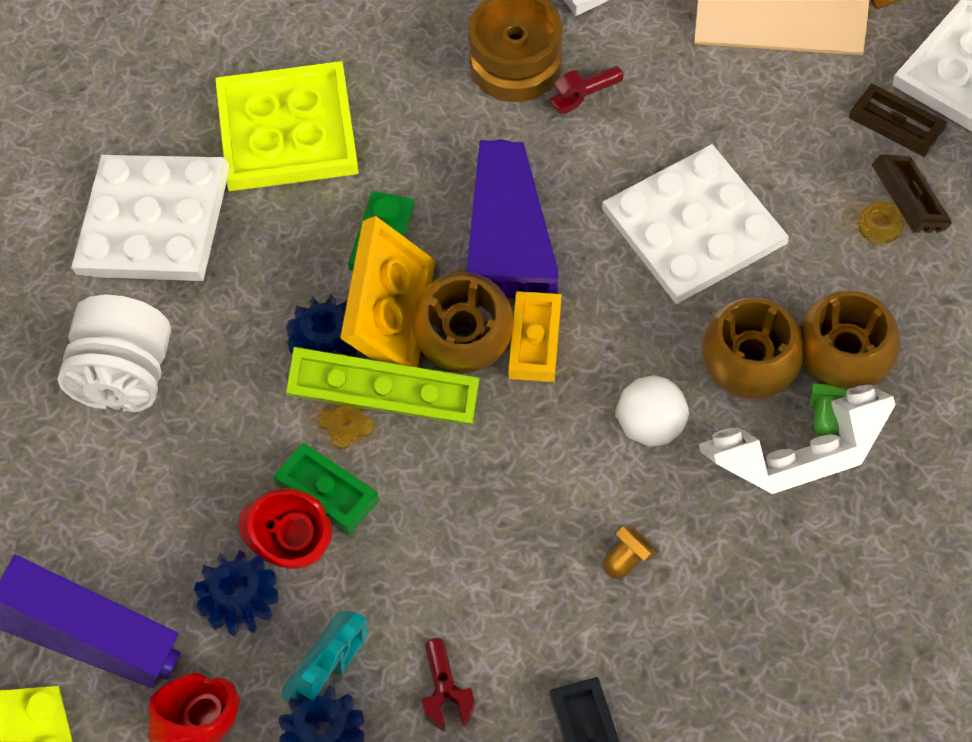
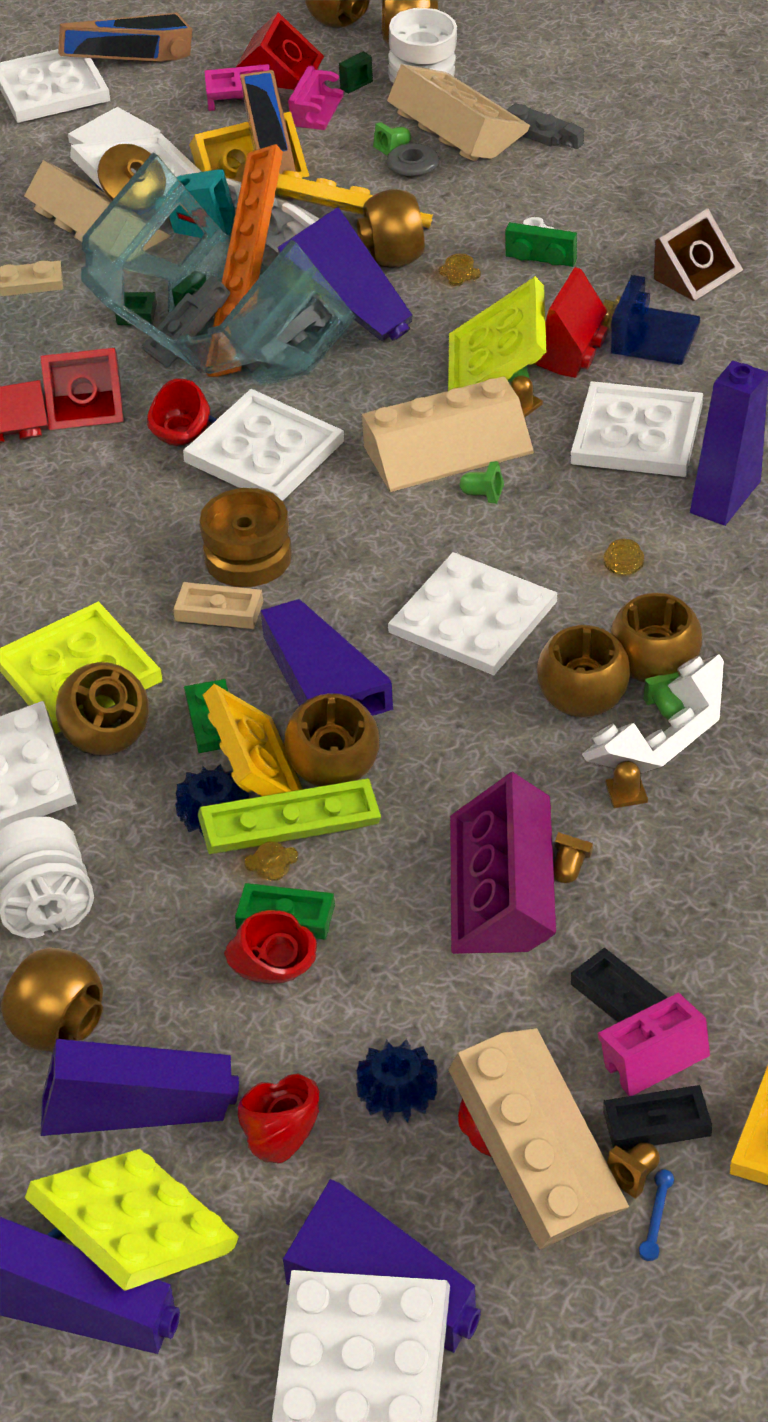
camera: 25 degrees left, 15 degrees down
clear blue gear [194,549,279,637] -> none
teal slope [281,611,368,707] -> none
dark red bar [422,638,475,731] -> none
yellow plate [508,291,562,382] -> none
dark red bar [549,66,623,114] -> none
white hair [615,375,689,447] -> none
dark brown tile [849,83,947,157] -> none
dark brown tile [871,154,952,233] -> none
none -> pearl gold wheel [1,948,103,1052]
none -> pearl gold wheel [56,662,149,755]
none -> tan plate [173,582,263,629]
none -> magenta slope [450,772,556,954]
none -> bright green piece [460,461,504,504]
none -> pearl gold piece [605,761,648,808]

